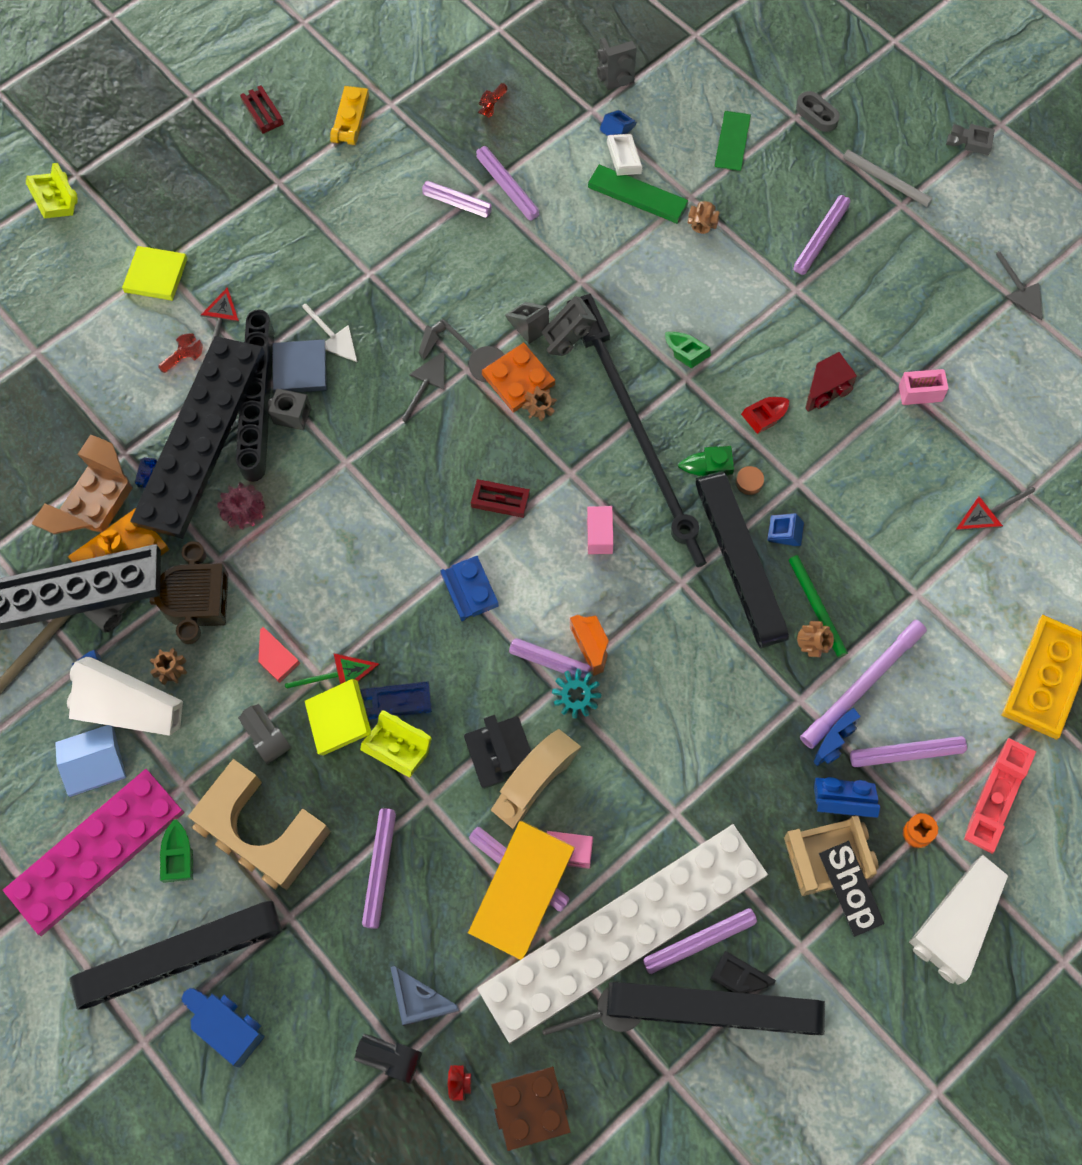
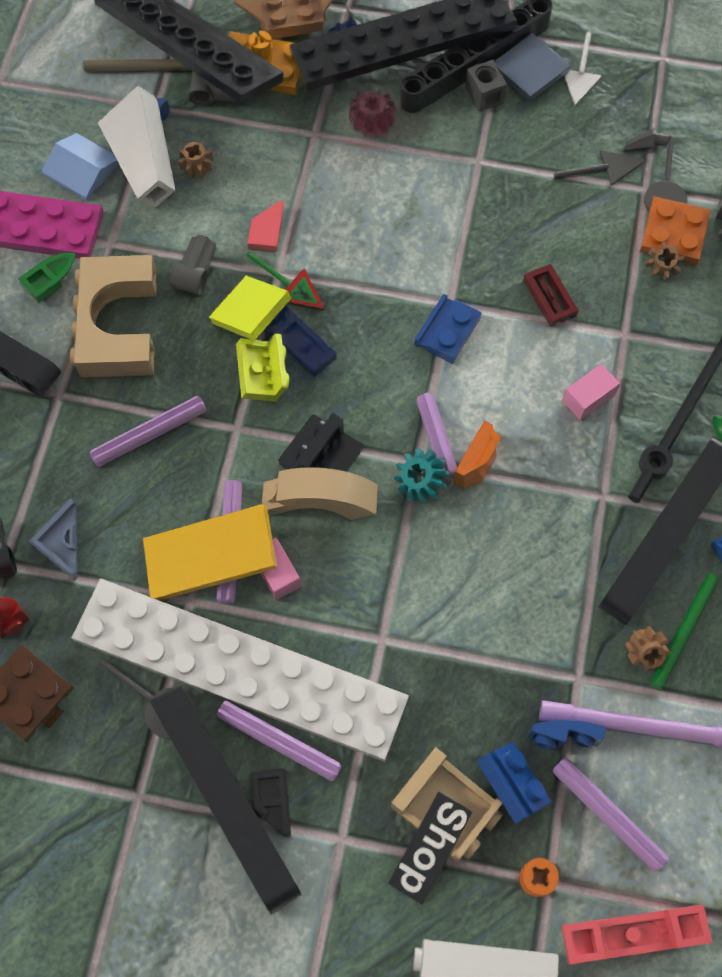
camera: 50 degrees right, 0 degrees up
dark brown piece [149,541,229,644] -> none

